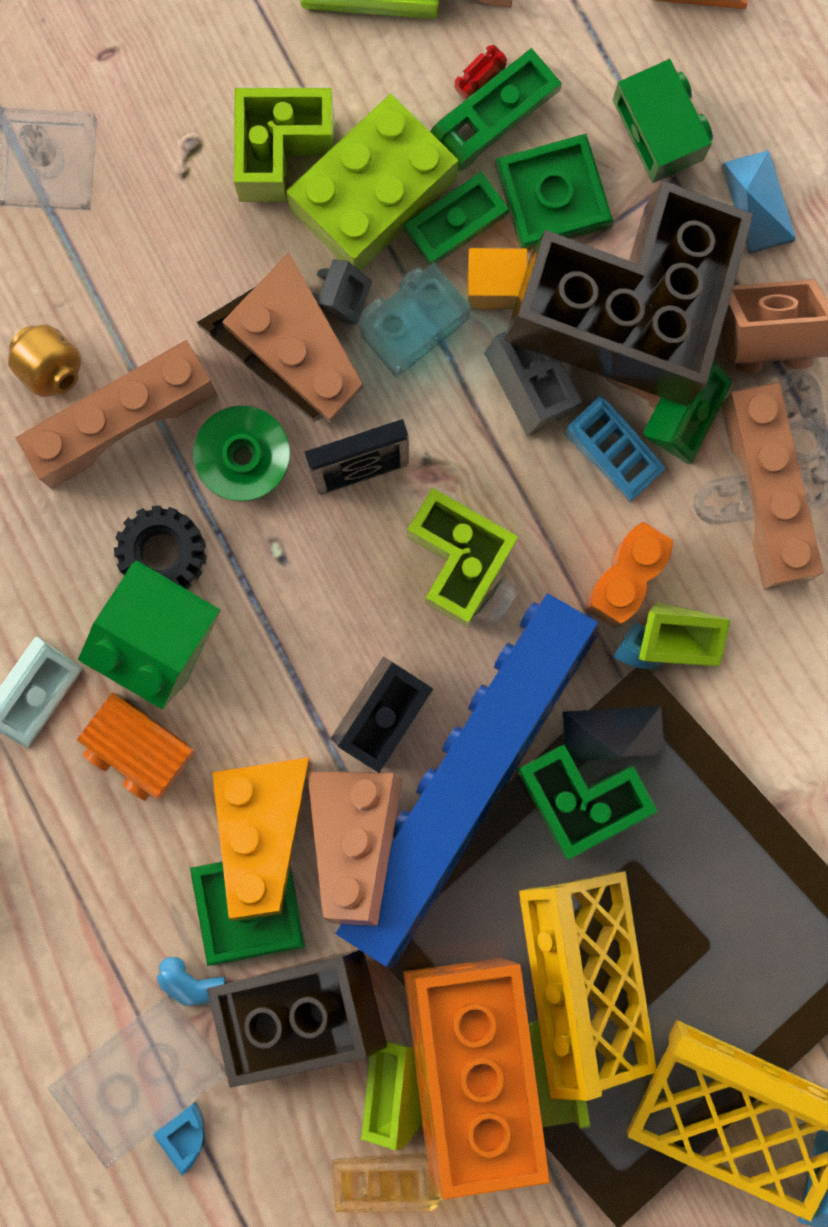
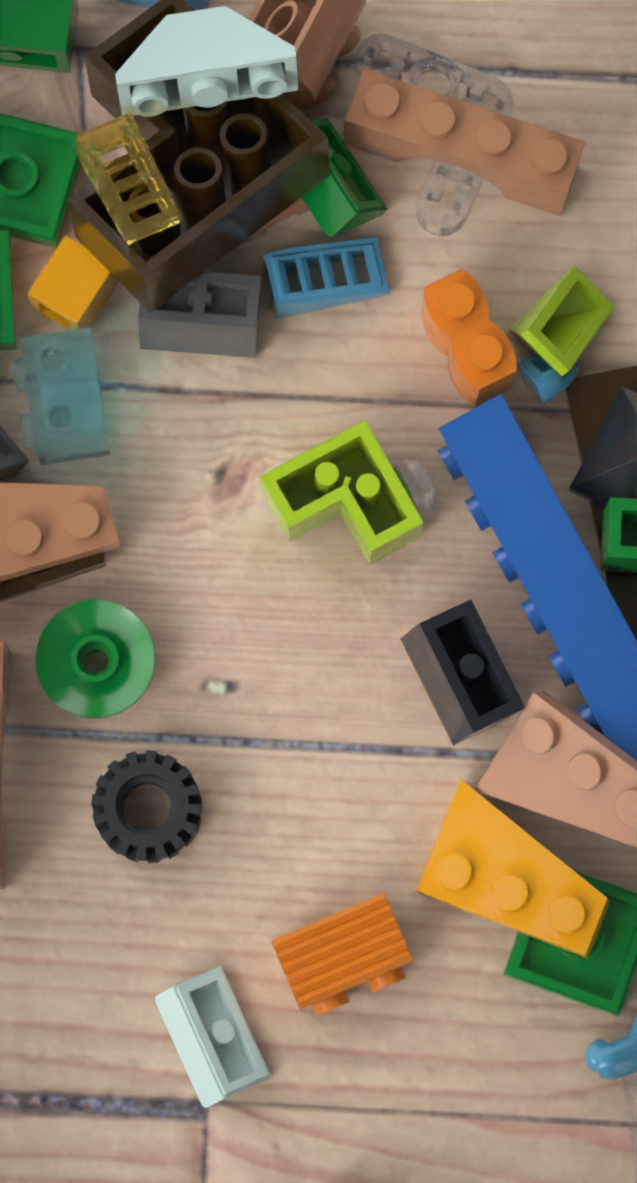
camera: 60 degrees left, 5 degrees down
green slope [78,560,221,710] -> none
black tile [304,419,409,495] -> none
none -> clear yellow slope [74,112,183,245]
none -> light aqua slope [115,6,298,117]

